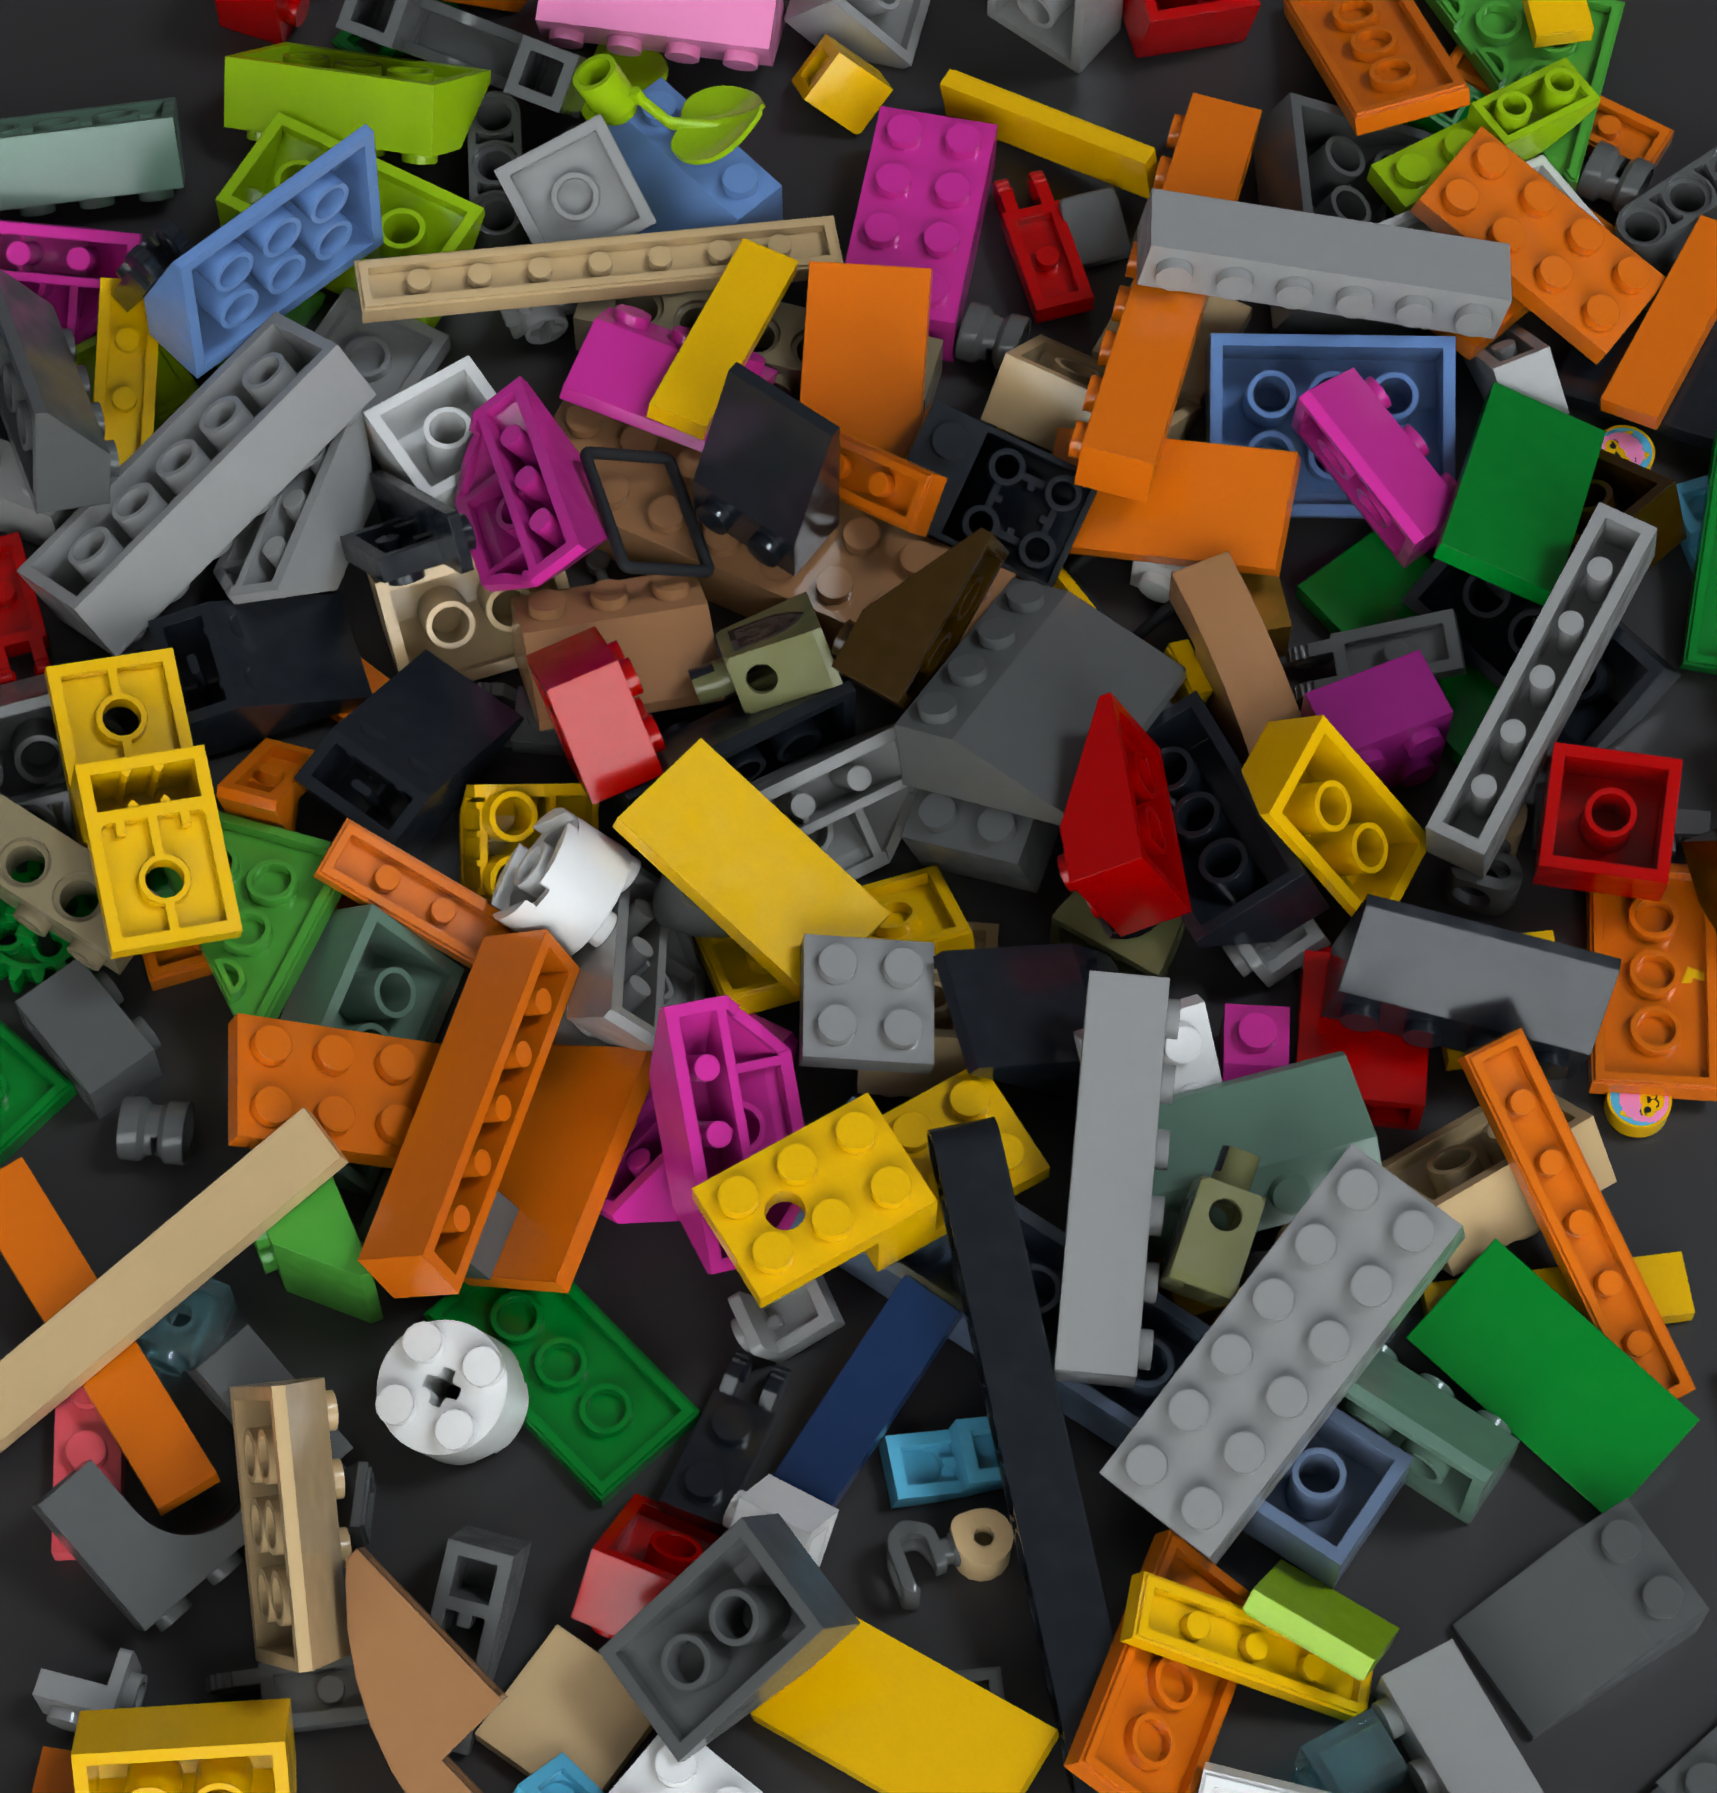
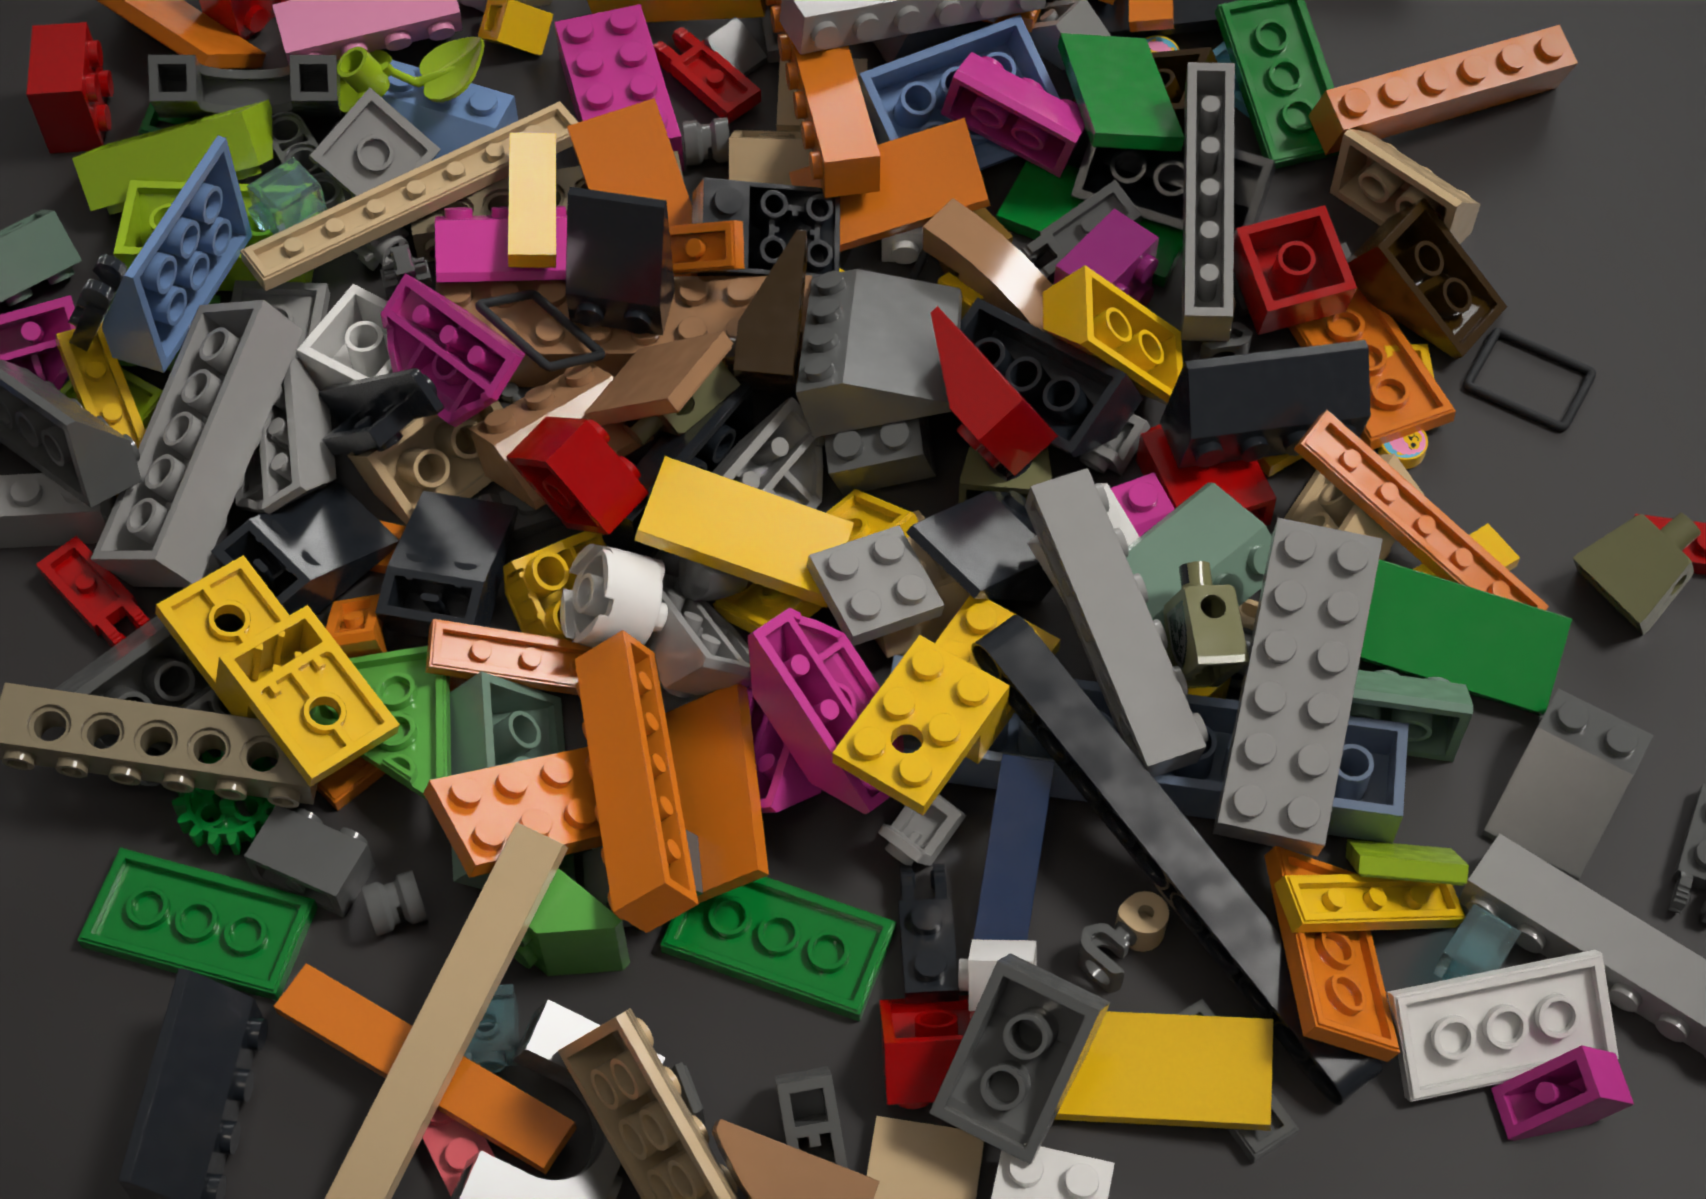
camera: 25 degrees left, 5 degrees down
white brick [375,1320,529,1465] -> none
medium azure slope [878,1416,1003,1509] -> none
none -> clear light blue brick [247,157,327,234]
none -> dark grey hinge [380,244,433,301]
none -> medium nougat tile [584,331,734,426]

